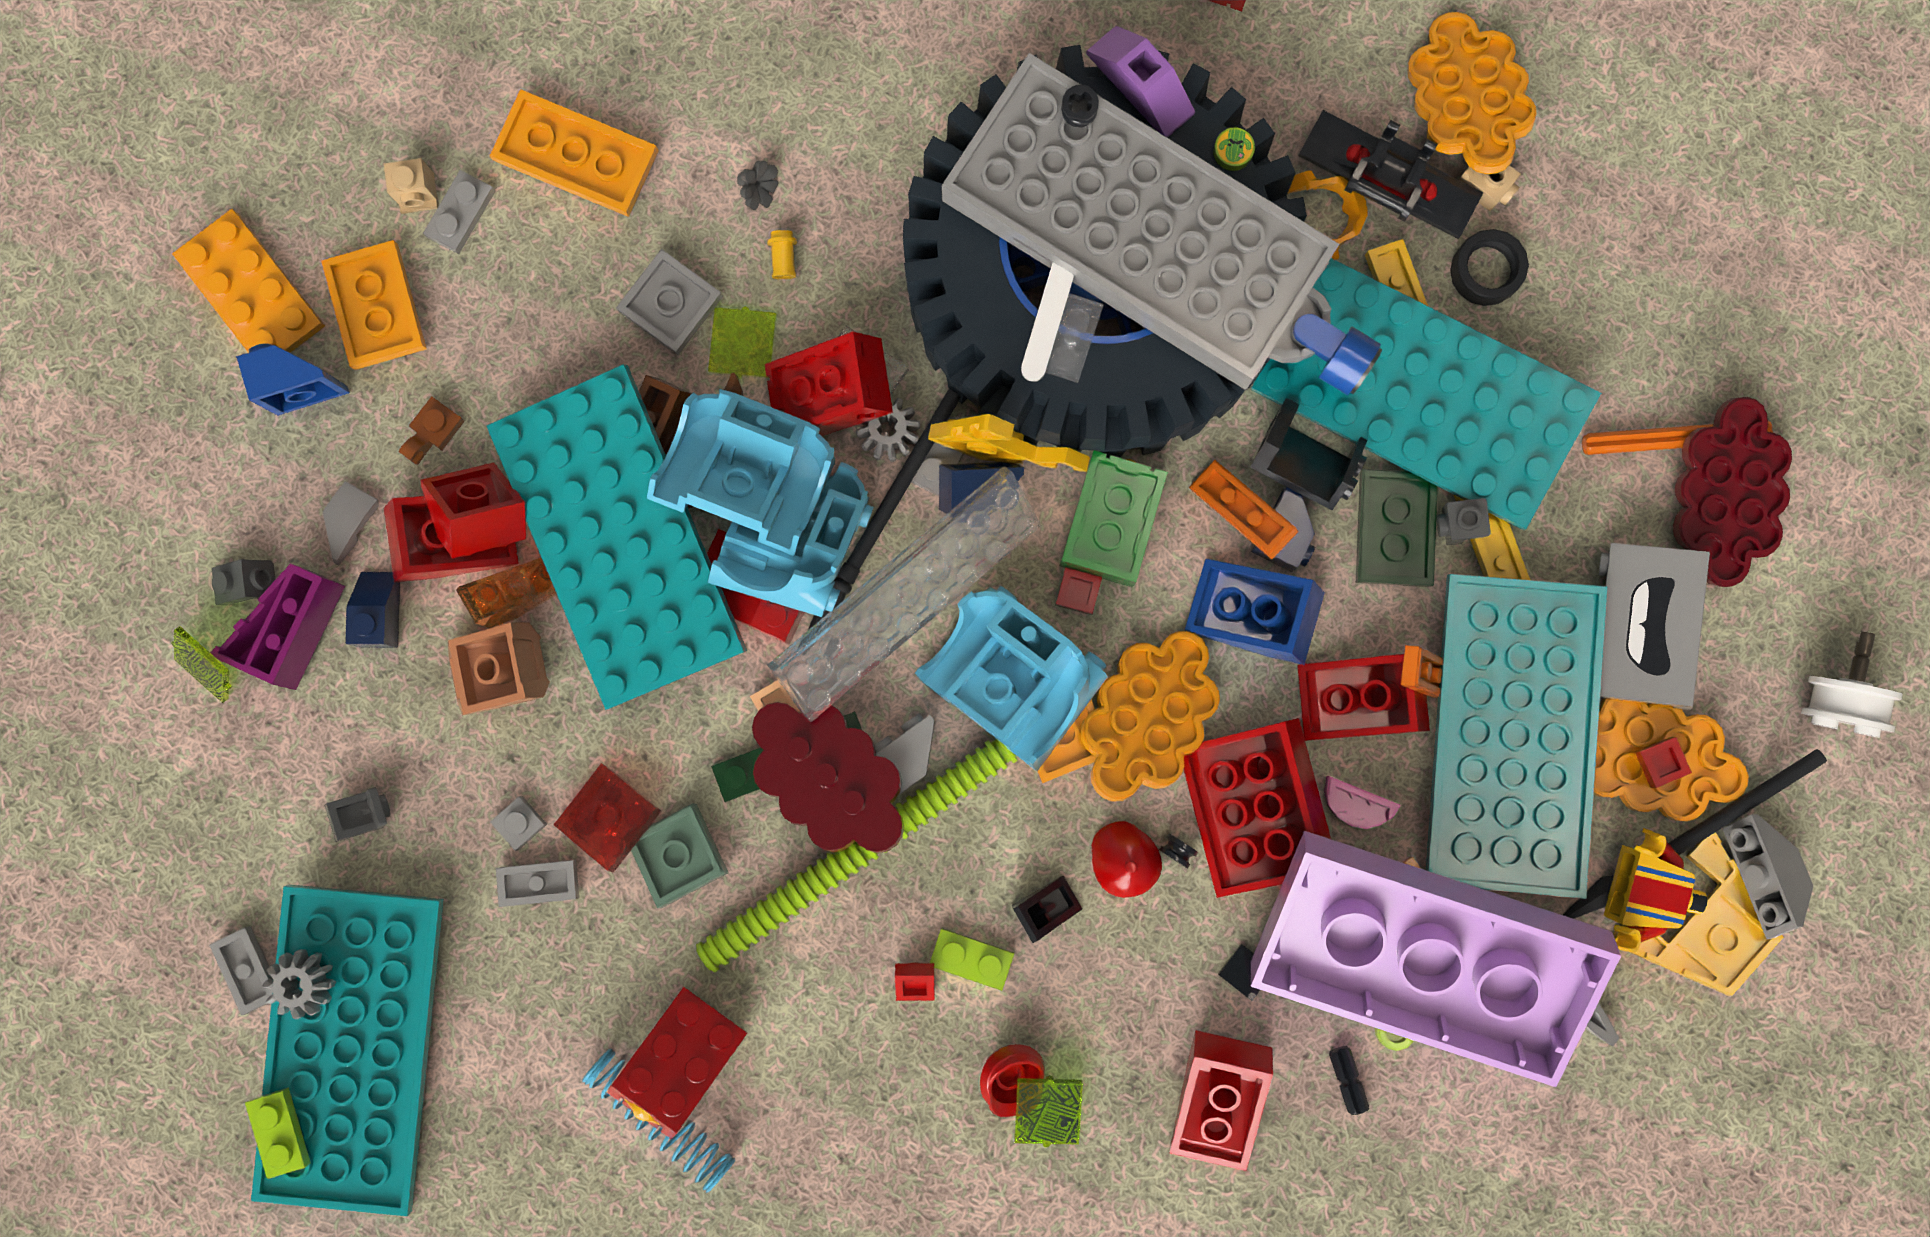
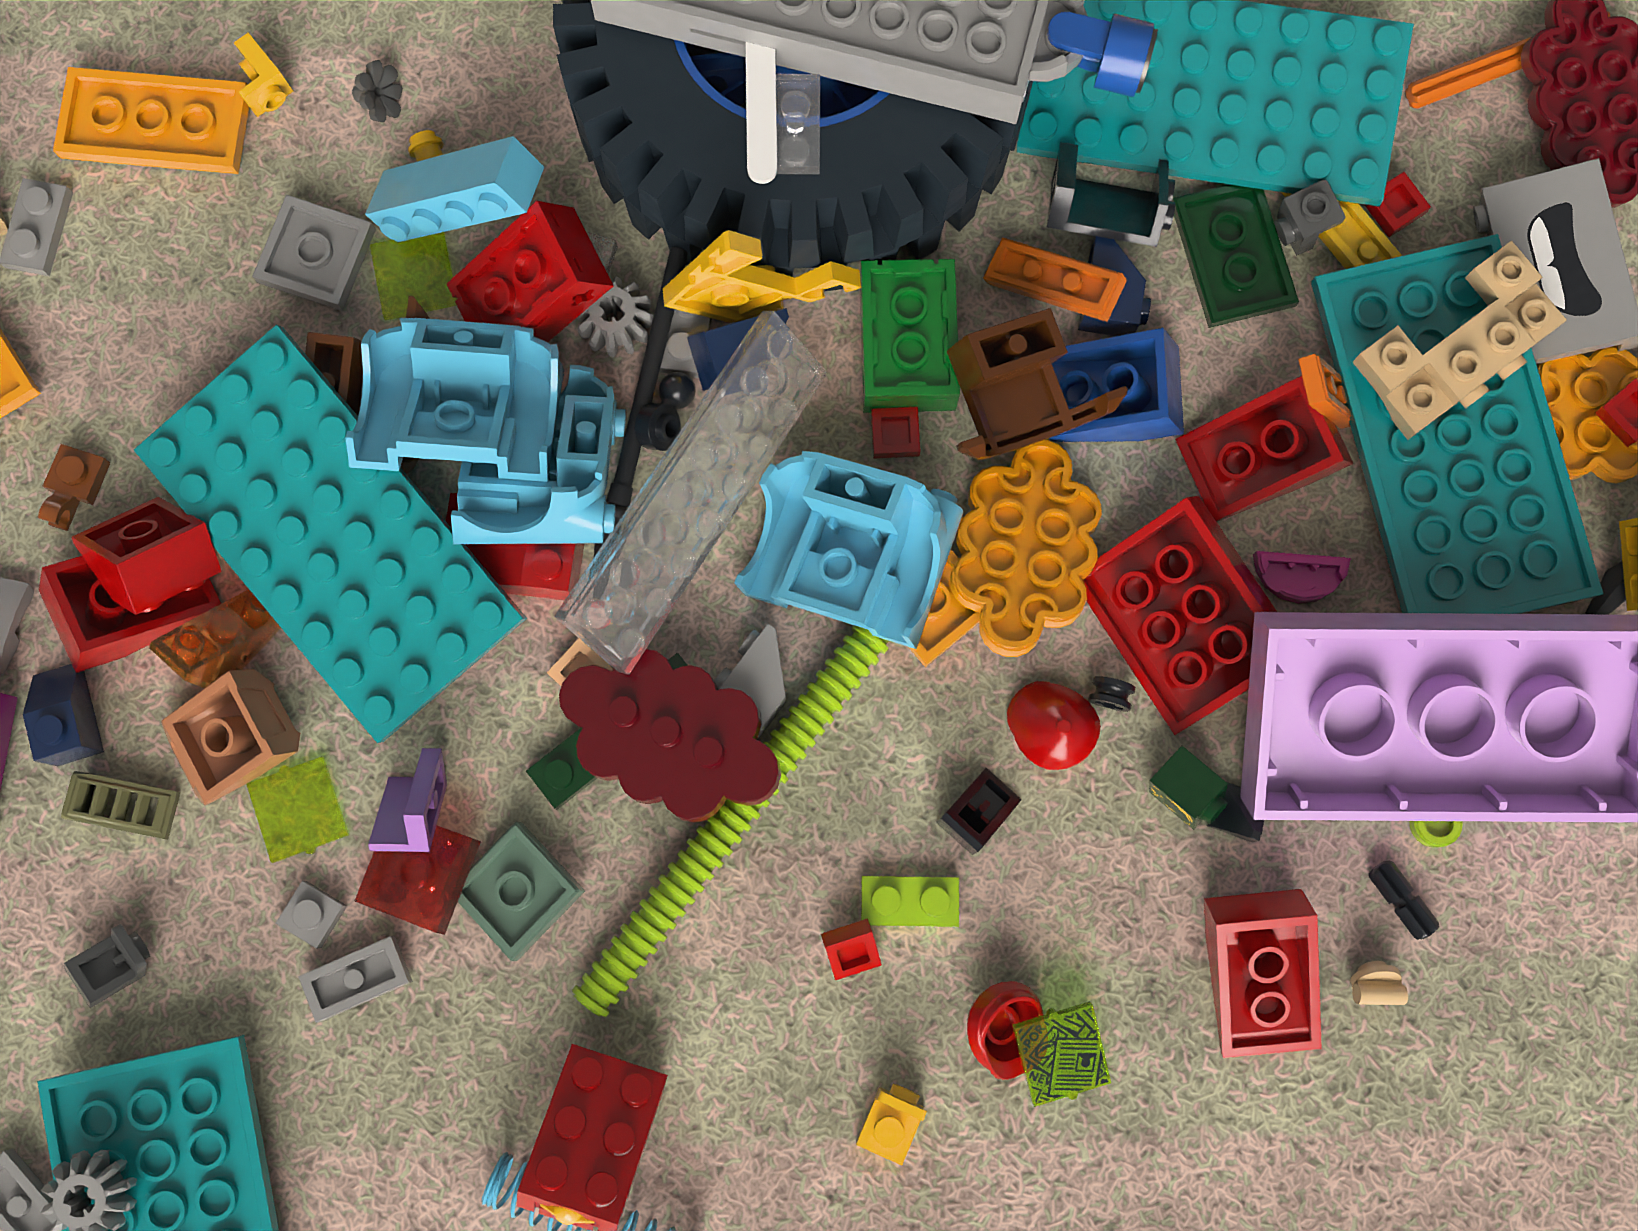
camera: 20 degrees left, 5 degrees down
none -> olive slope [61,771,181,840]
none -> yellow bracket [234,32,293,117]
none -> clear neon green piece [246,756,349,863]
none -> medium azure brick [365,136,544,243]
none -> medium lavender panel [368,748,447,852]
none -> black plate [635,372,696,451]
none -> yellow bracket [856,1083,927,1166]
none -> reddish brown piece [947,308,1128,460]
none -> dark green brick [1149,745,1228,830]
none -> tan plate [1350,961,1408,1005]
none -> tan bracket [1353,241,1567,440]
none -> red plate [1364,172,1431,237]

